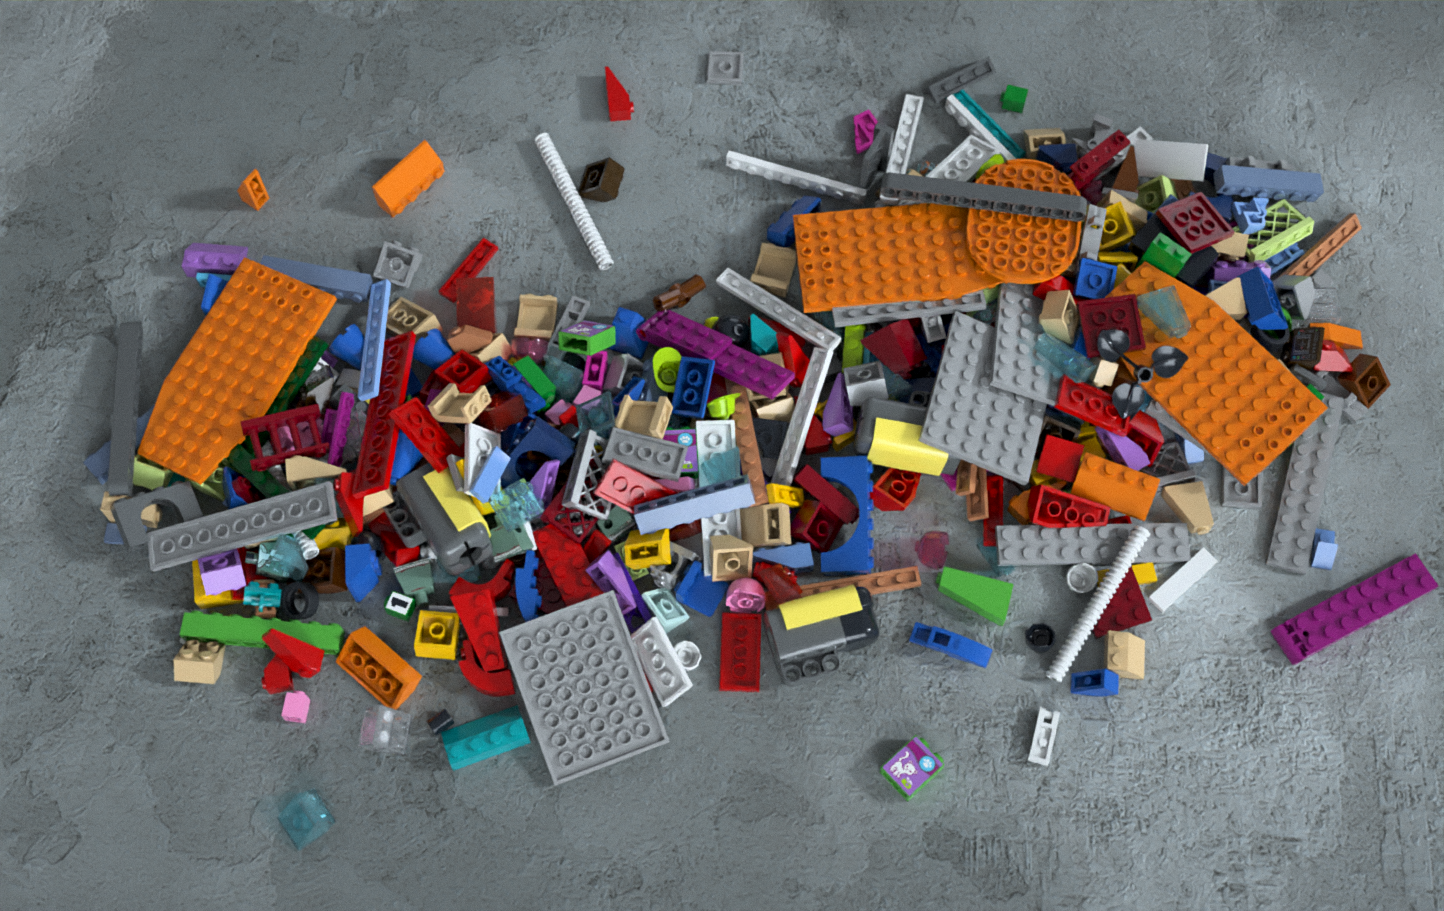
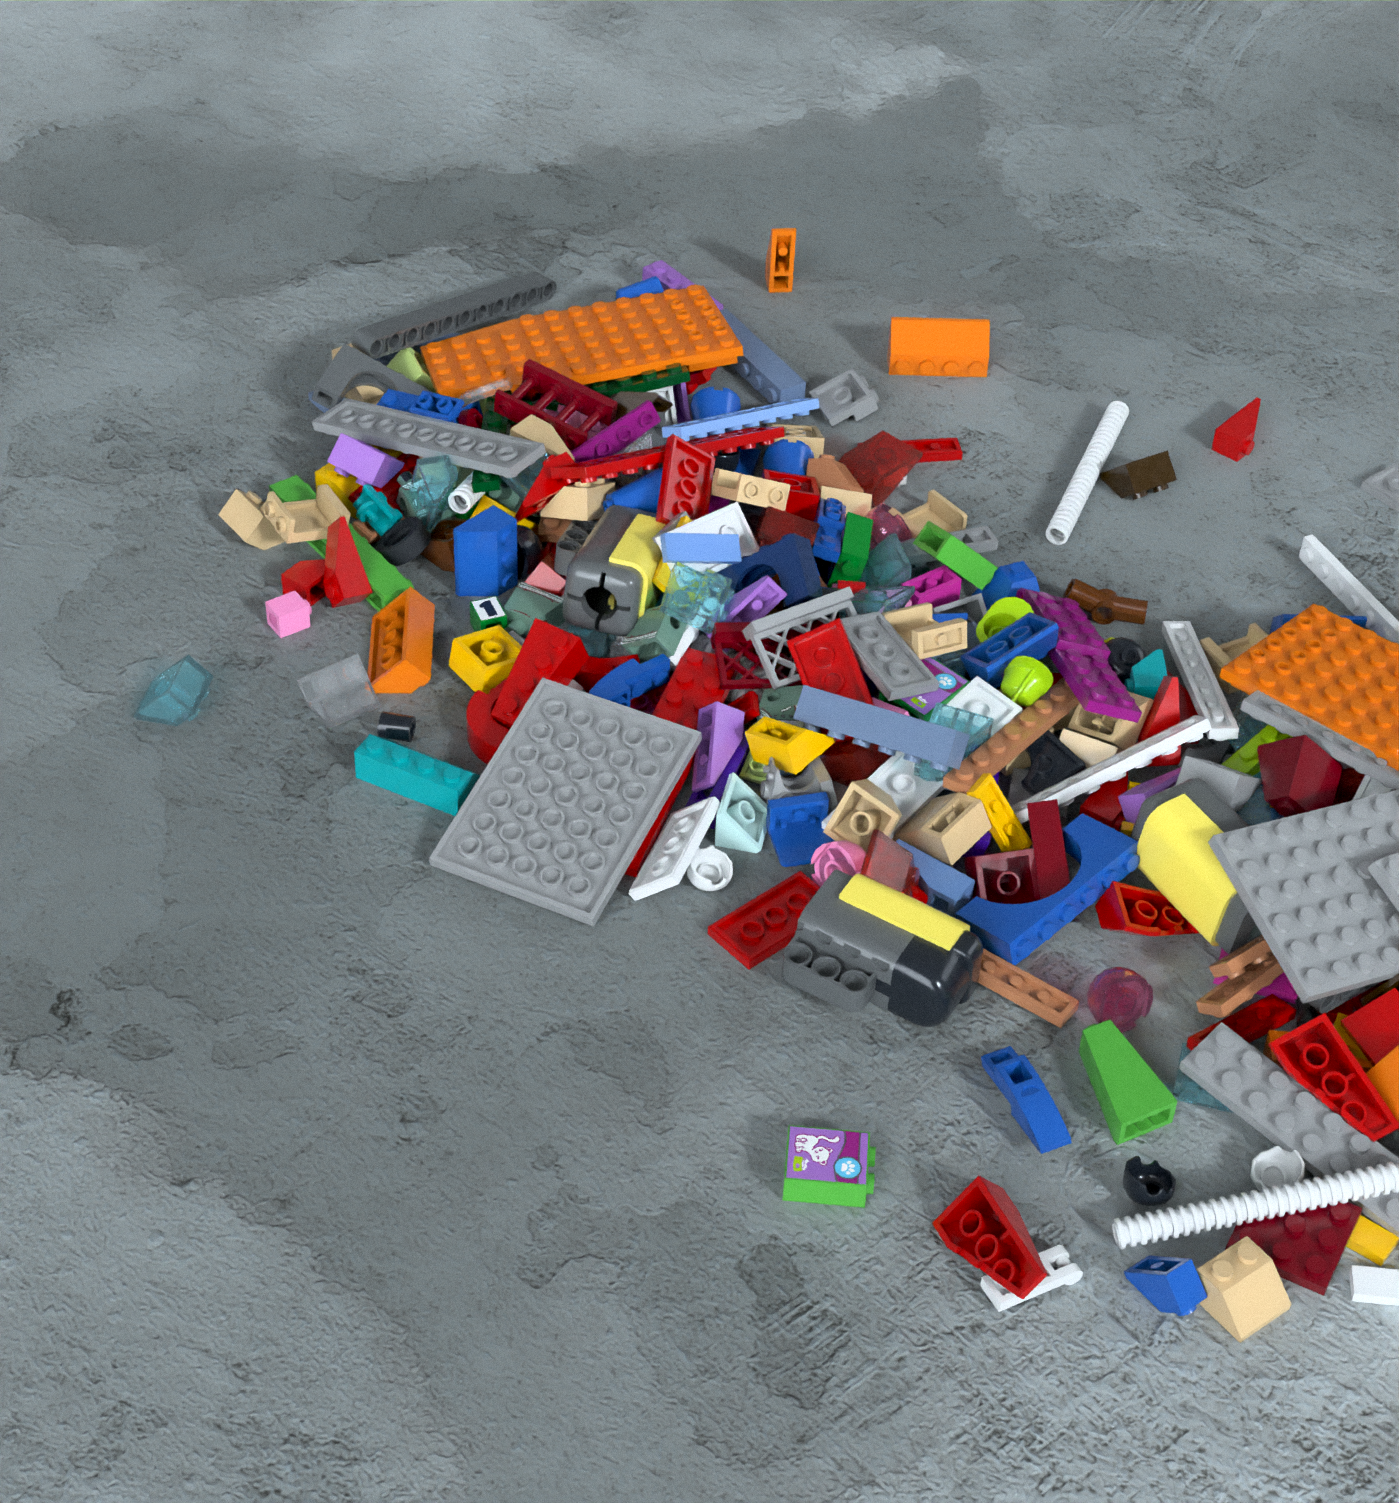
camera: 45 degrees right, 25 degrees down
none -> tan panel [263,484,351,544]
none -> blue slope [376,389,465,422]
none -> clear tile [459,376,514,406]
none -> red wedge [932,1175,1048,1299]

